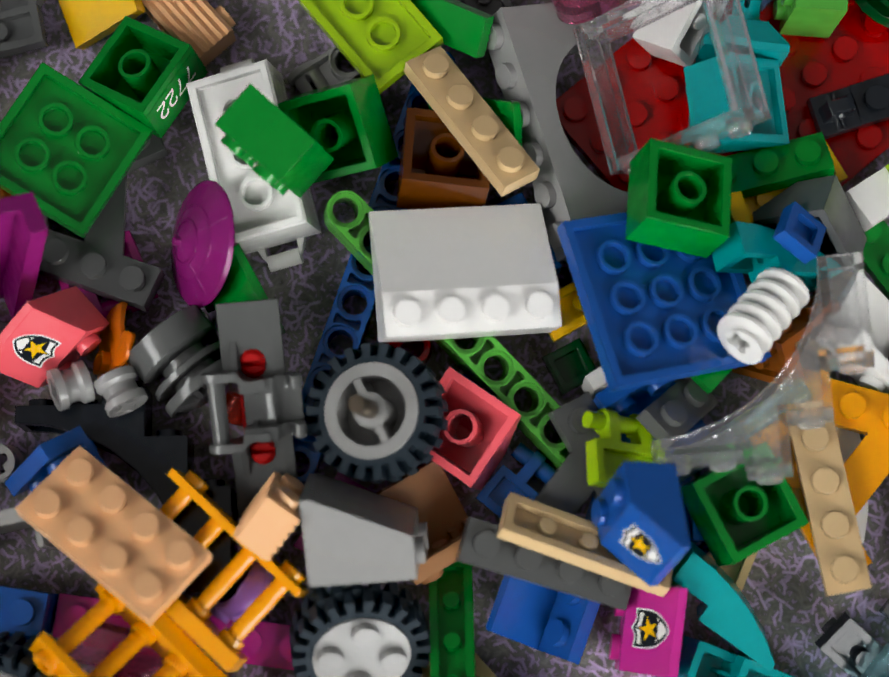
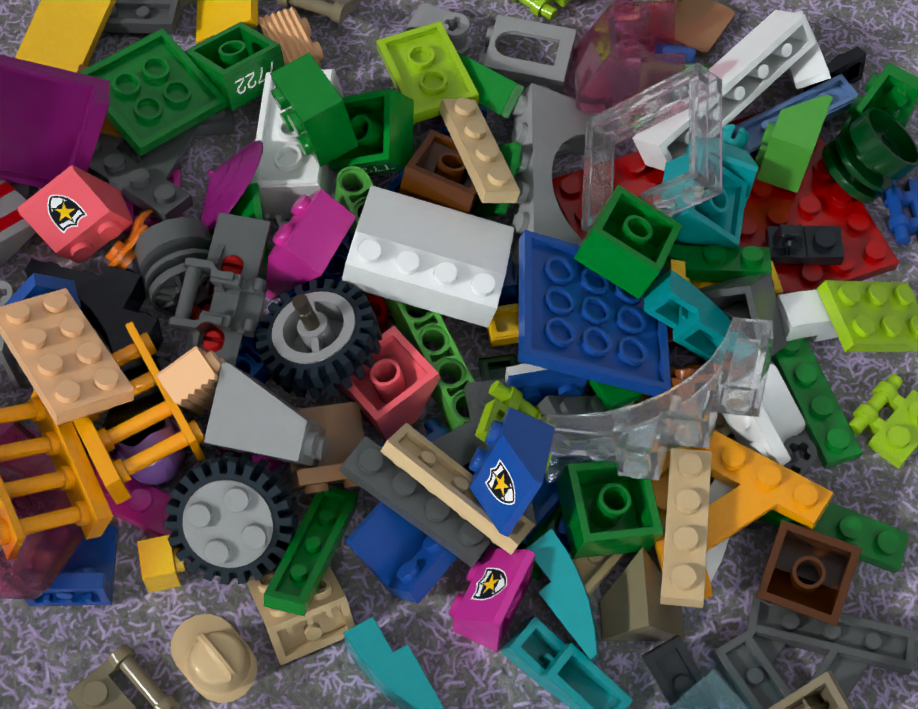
camera: 20 degrees right, 20 degrees down
light grey wheel [46,360,95,411] -> none
light grey wheel [93,365,149,417] -> none
white piece [717,267,810,364] -> none
blue plate [773,201,827,264] -> none
none -> dark pink slope [265,189,356,299]
none -> dark tan slope [600,547,685,641]

